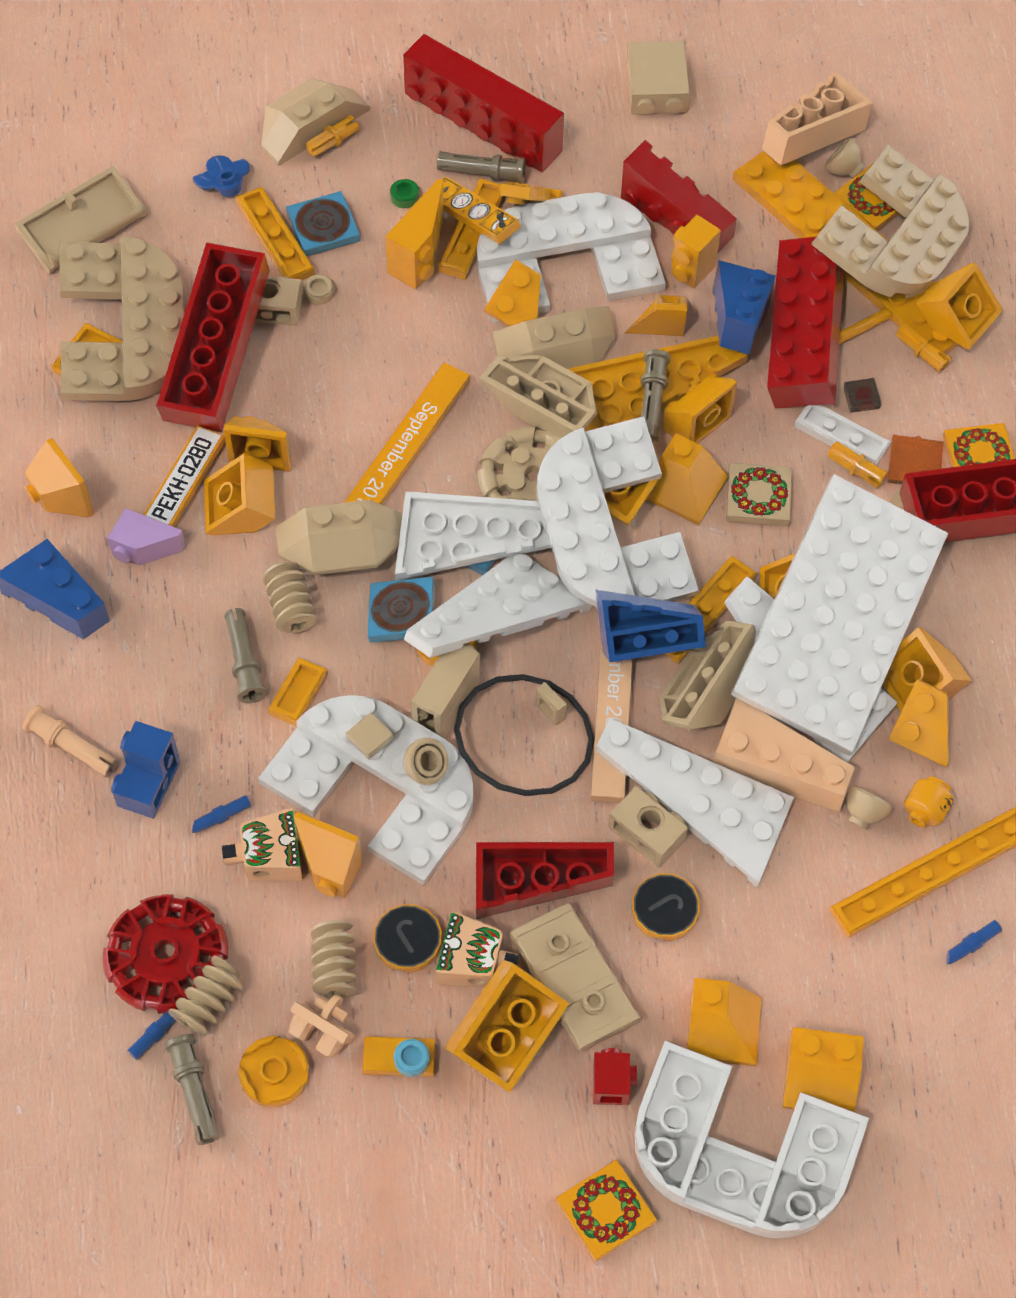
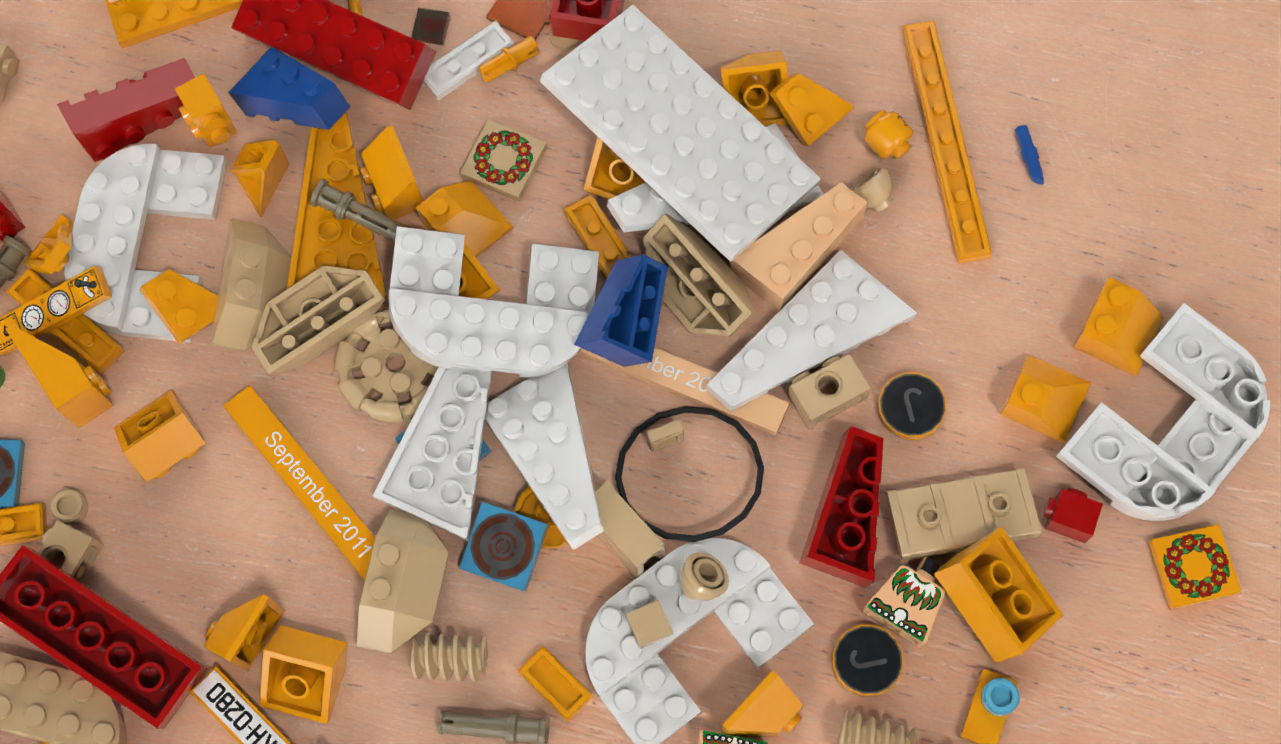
camera: 65 degrees left, 10 degrees up
none -> light orange slope [113,390,206,483]

